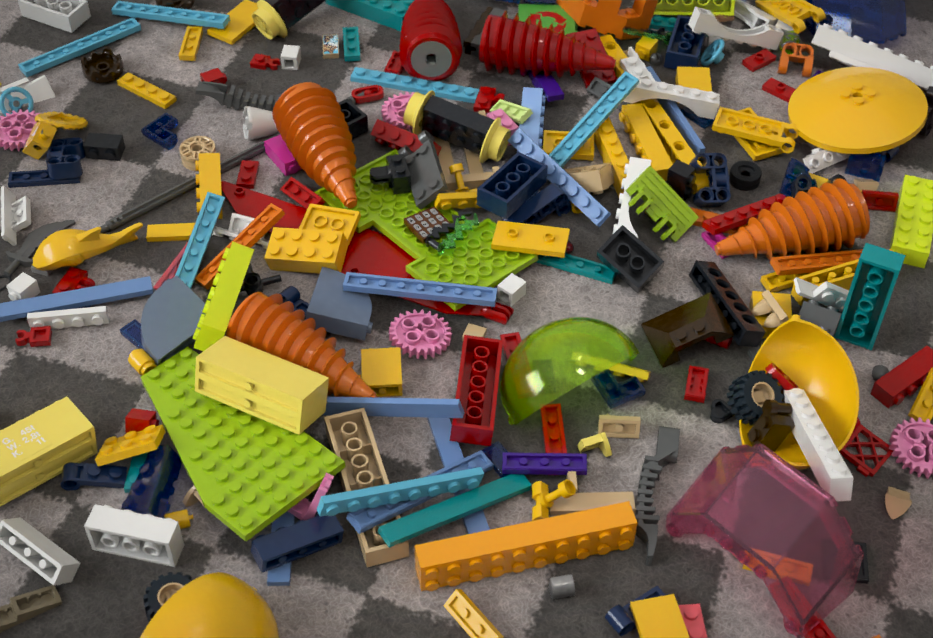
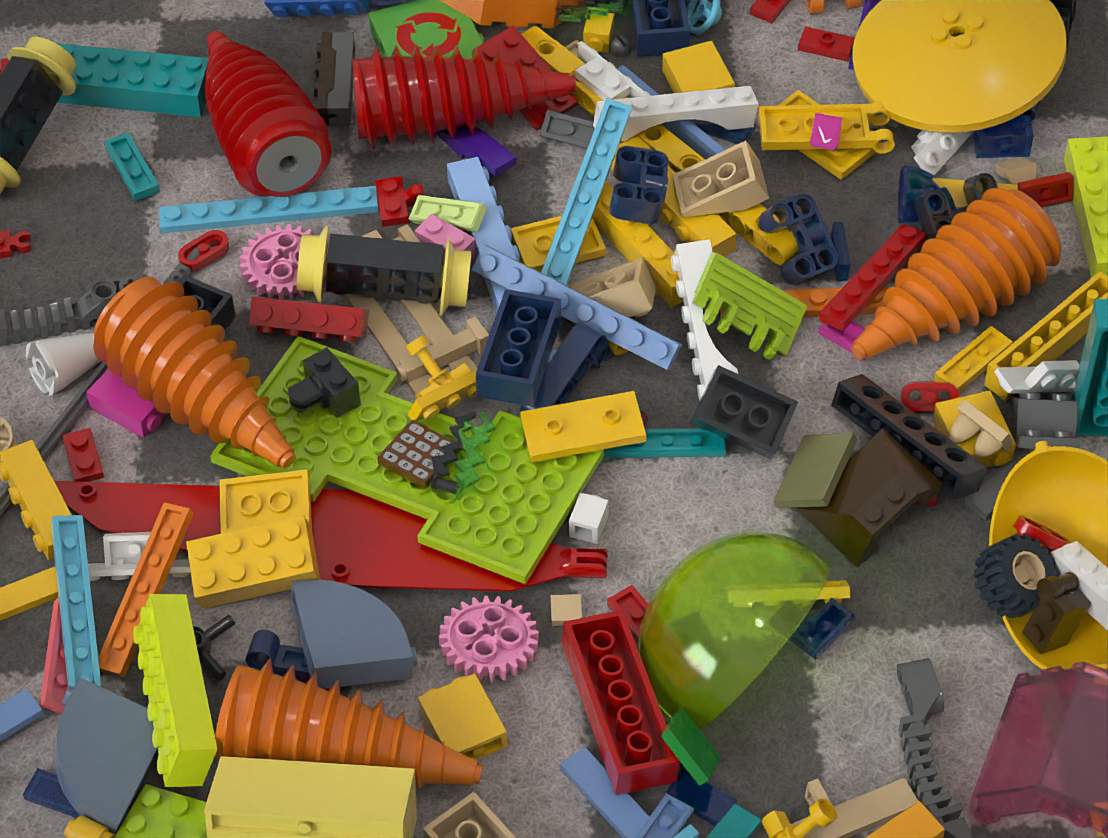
camera: 20 degrees left, 5 degrees up
white brick [280,45,301,70] -> none
red plate [280,176,326,210] -> none
tile [322,34,339,59] -> none
medium blue tile [322,397,464,418] -> none
medium blue plate [343,272,498,307] -> none
red plate [384,51,404,75] -> none
dark grey hinge [398,130,448,210] -> none
dark purple tile [502,453,587,475] -> none
red plate [540,403,567,453] -> none
light yellow tile [577,432,612,457] -> none
tan tile [598,413,641,439] -> none
black brick [666,160,696,201] -> none
red plate [684,365,709,403] -> none
black tile [710,399,735,423] -> none
black tyre [729,161,762,191] -> none
orange plate [770,249,863,276] -> none
none -> dark blue beam [609,146,669,224]
none -> green tile [661,708,721,786]
none -> tan slope [673,141,769,217]
none -> olive tile [773,433,858,508]
none -> dark pink slope [810,113,842,150]
none -> clear blue tile [830,222,851,282]
none -> red plate [901,381,959,411]

